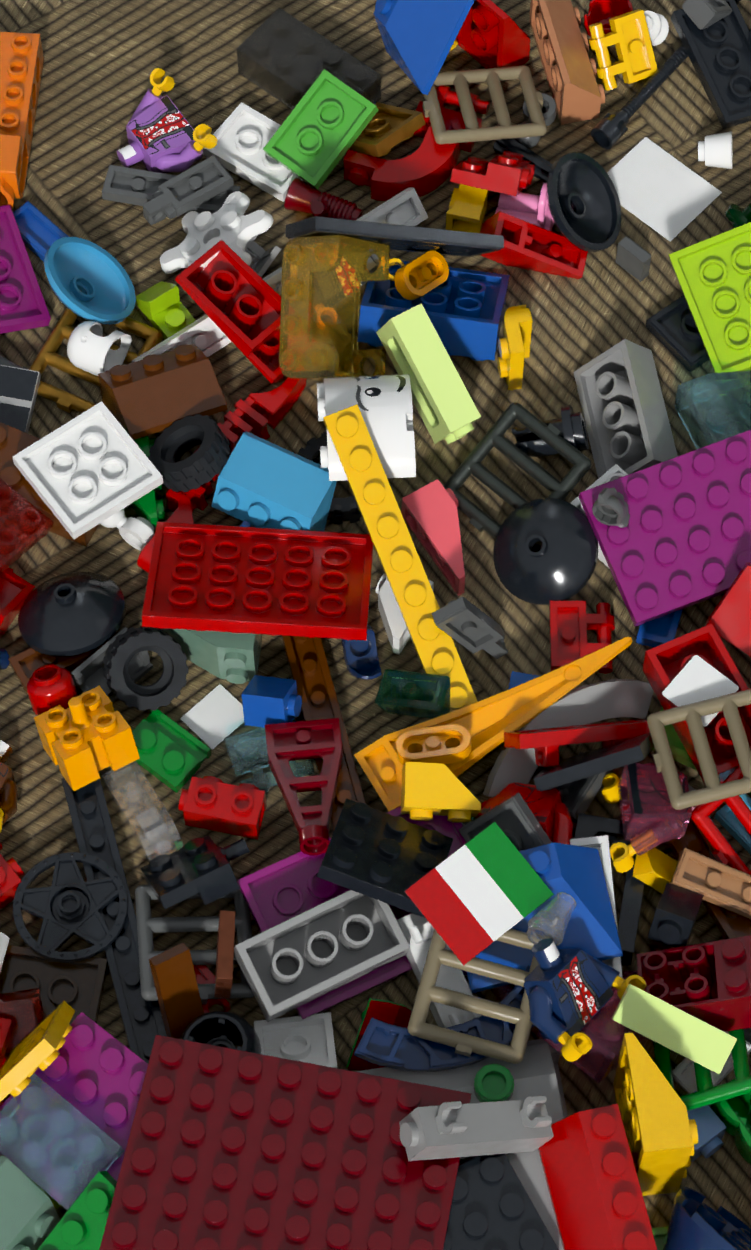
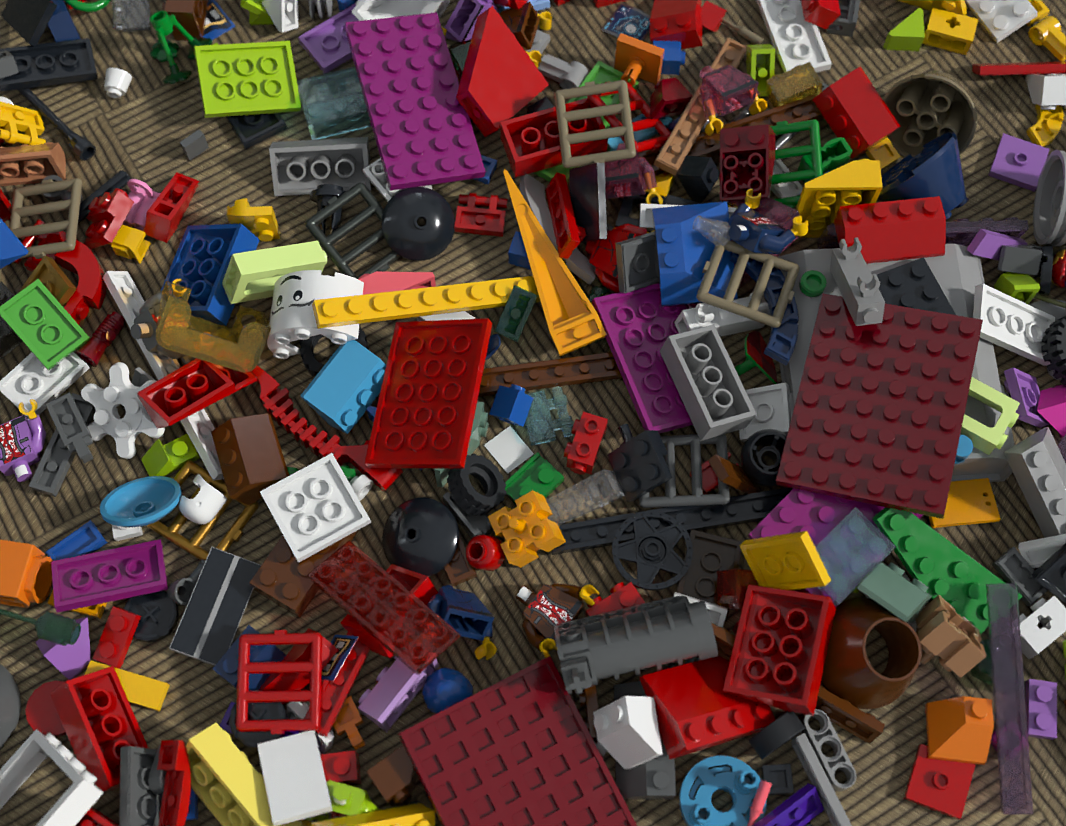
camera: 85 degrees left, 5 degrees up
black tyre [148,414,231,492] -> none
copper tile [215,910,236,998] -> none
dark red plate [265,718,343,856] -> none
black tile [285,216,504,257] -> none
black plate [317,798,453,918] -> none
light orange plate [394,250,449,300] -> none
light orange plate [396,724,472,765] -> none
yellow slope [401,762,481,822] -> none
sticker [404,822,554,965] -> none
dark grey hinge [432,596,509,659] -> none
black dish [547,152,622,252] -> none
dark grey piece [592,488,630,528] -> none
white sticker [607,137,722,242] -> none
yellowish green tile [611,984,737,1075] -> none
white sticker [662,655,739,727] -> none

